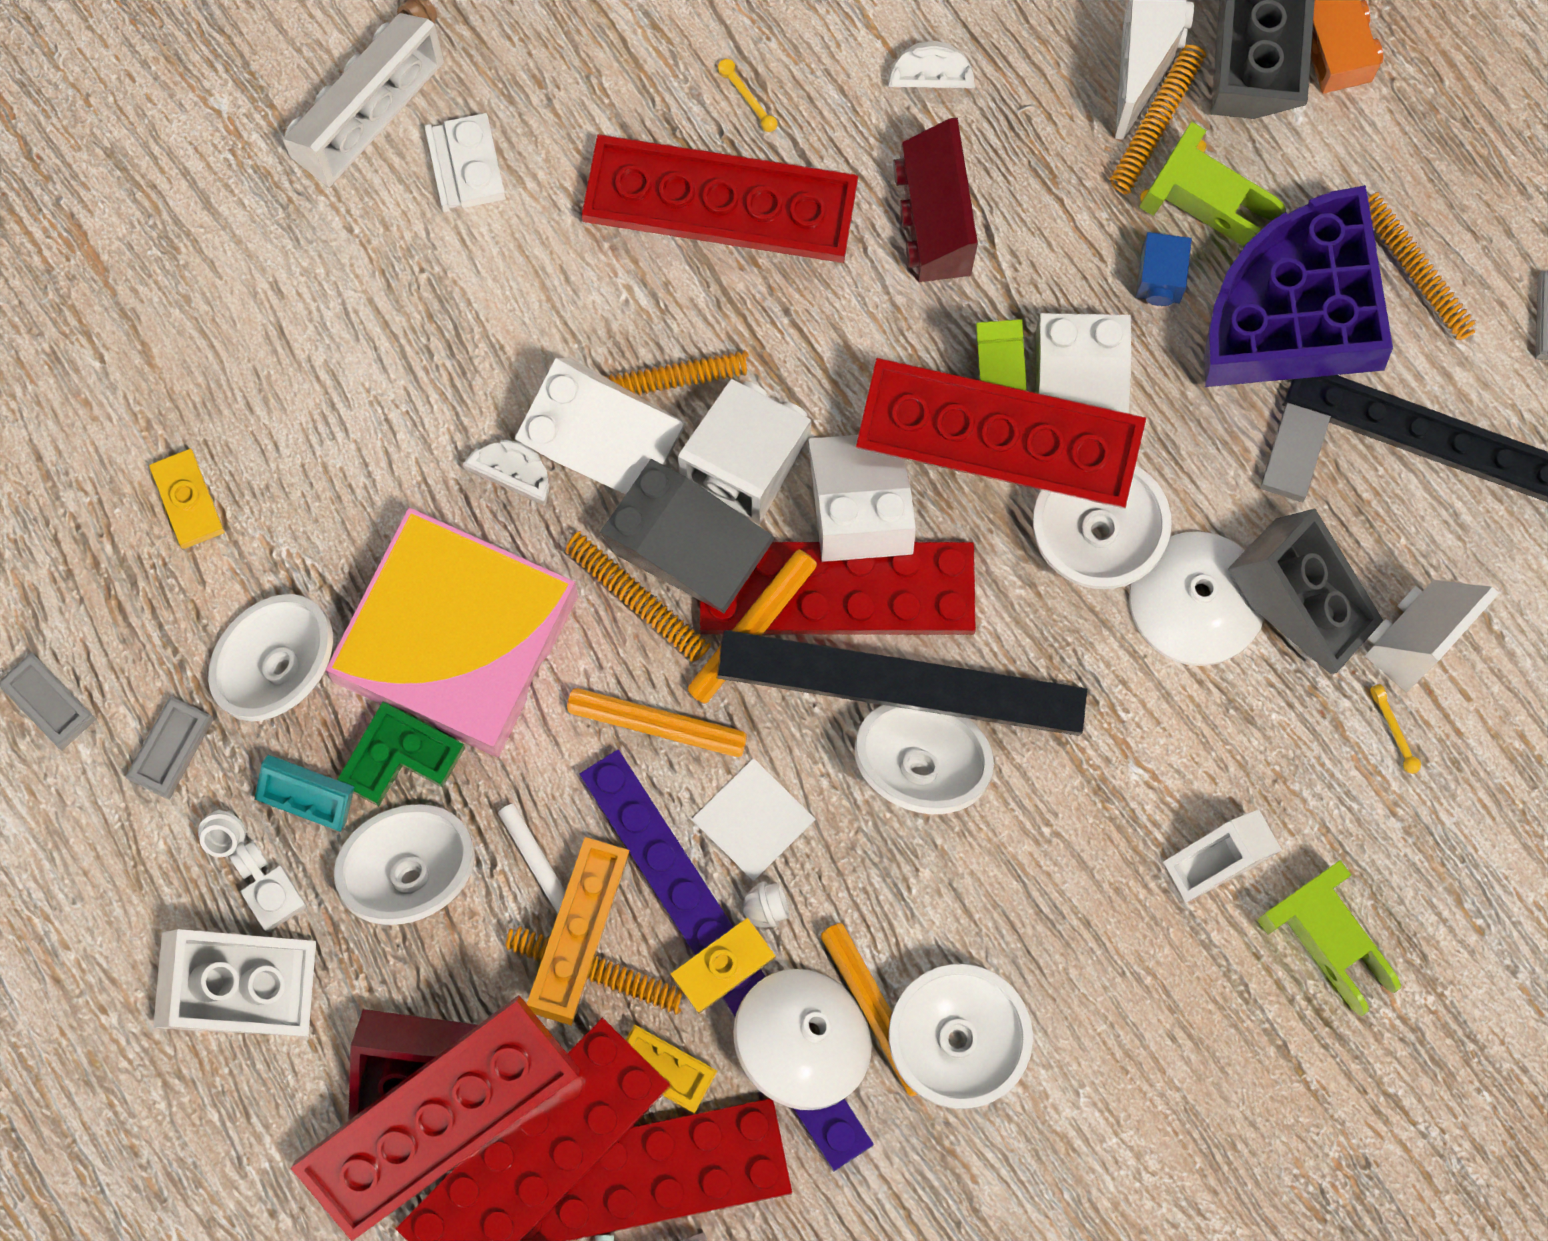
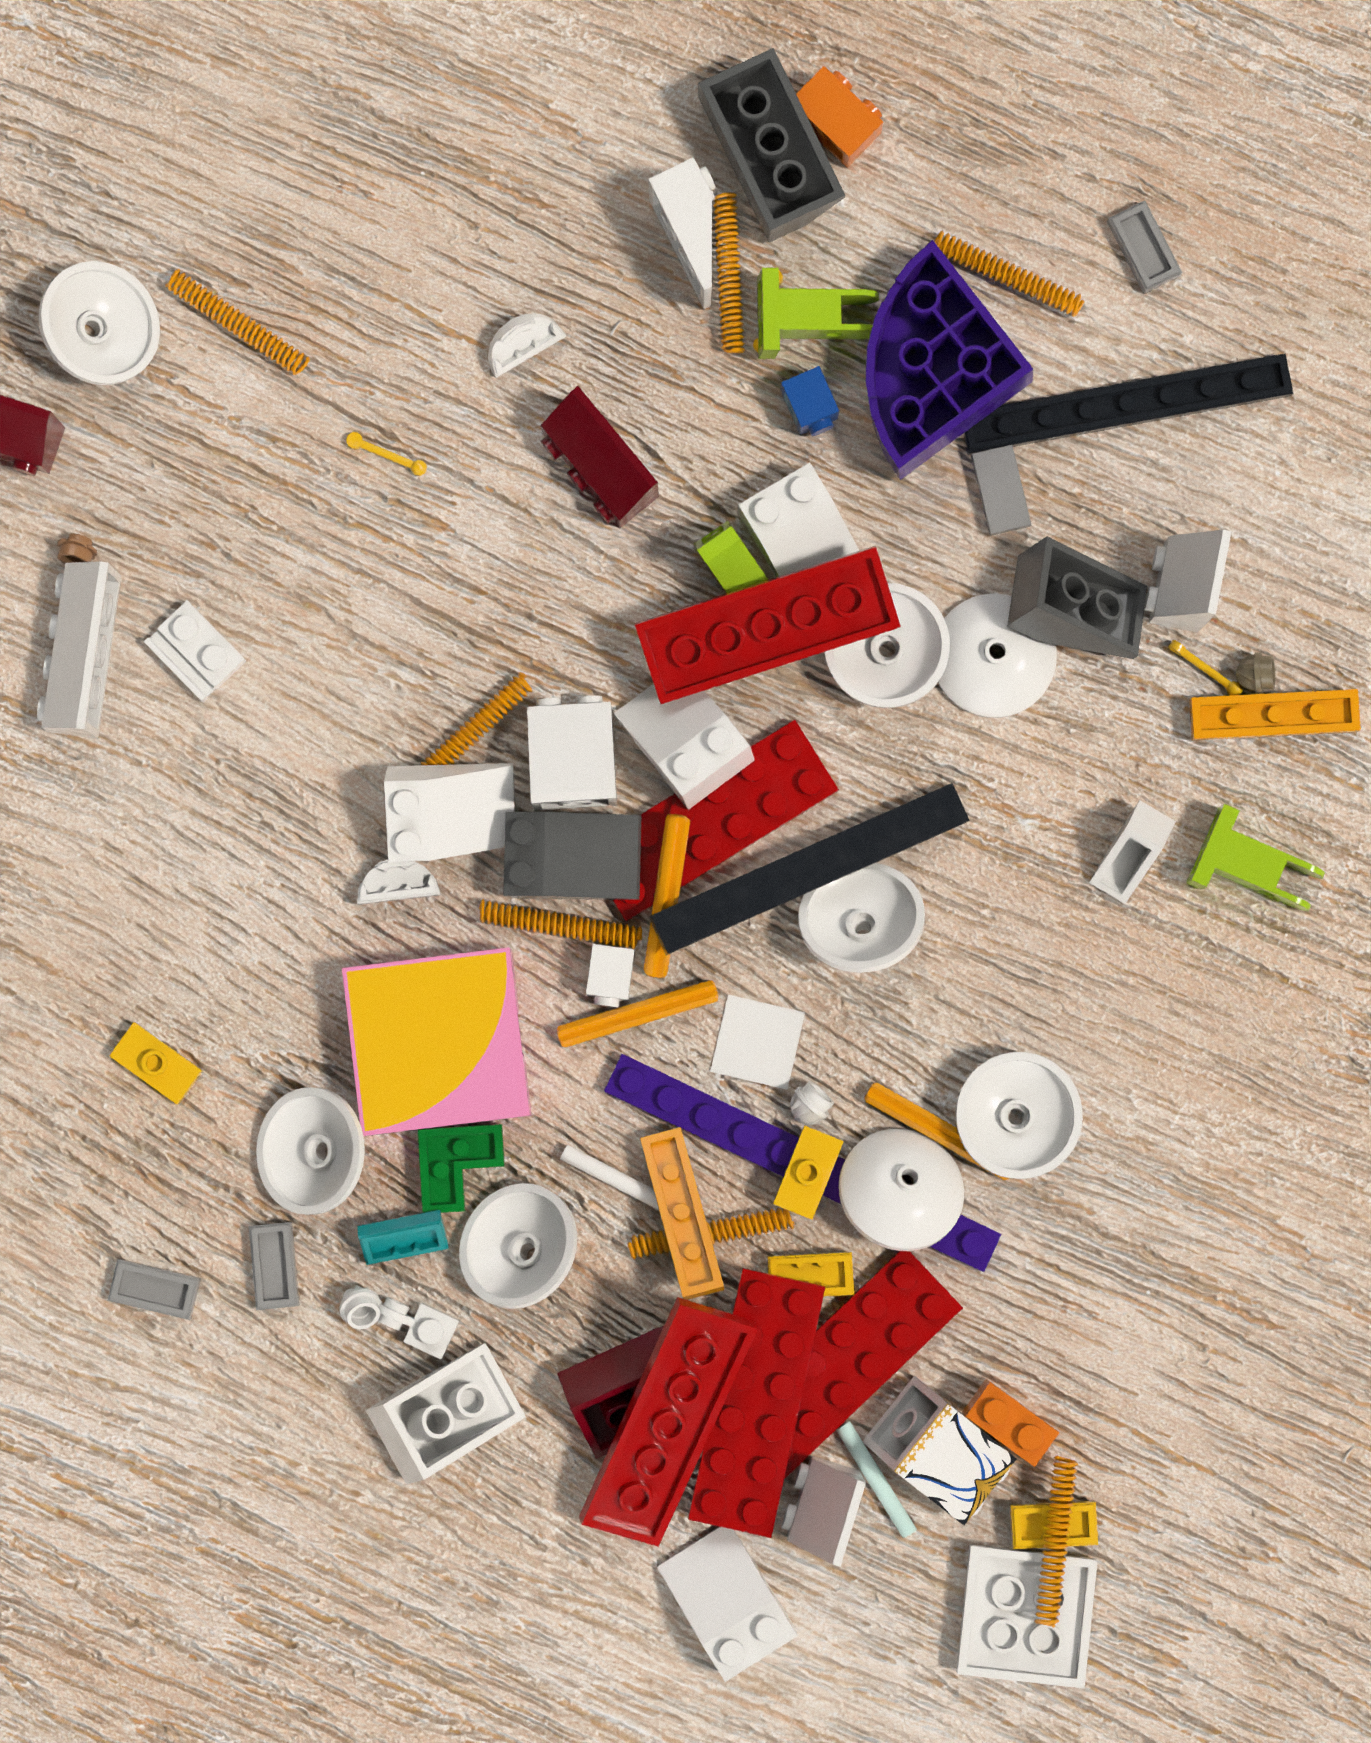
camera: 30 degrees left, 10 degrees up
red plate [582,134,859,263] -> none
none -> white brick [586,944,635,1008]
none -> light orange plate [1189,689,1361,741]
none -> dark tan plate [1235,652,1275,694]

